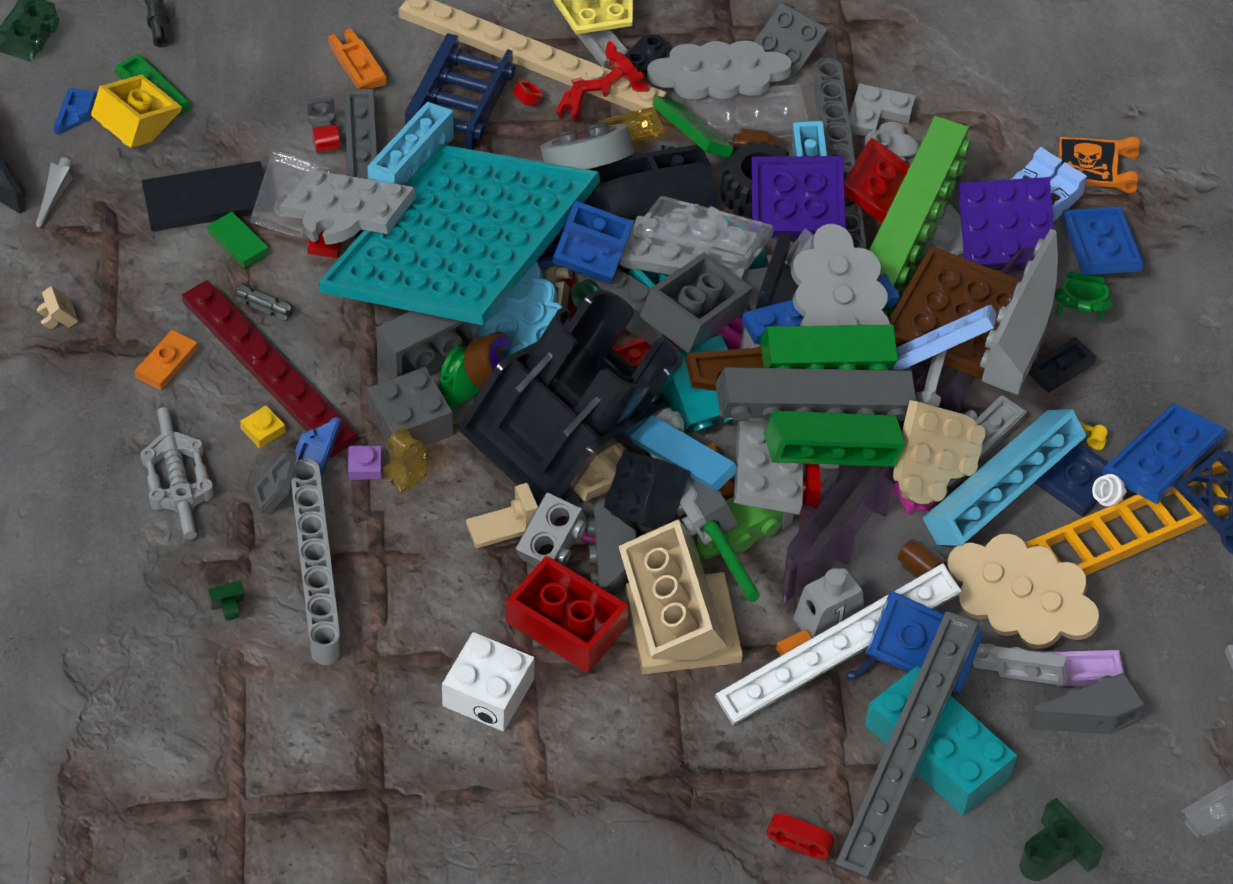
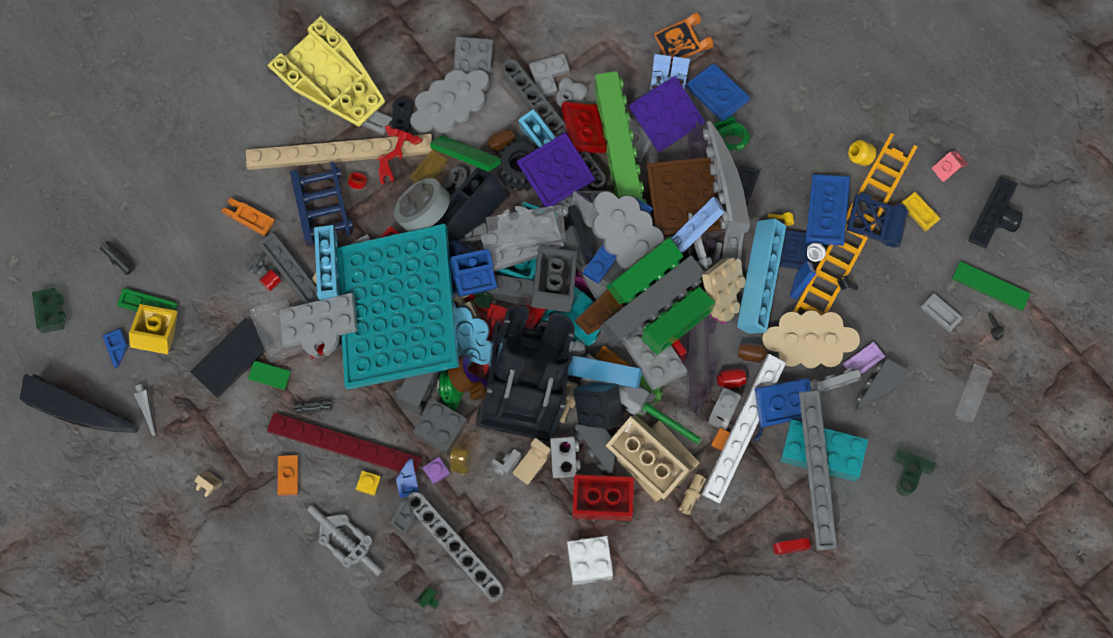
camera: 30 degrees left, 20 degrees up
none -> light grey bracket [491,449,521,477]
none -> tan pin [679,474,706,515]
none -> red brick [717,368,746,389]
none -> blue tile [790,261,816,300]
none -> black hand [837,275,858,291]

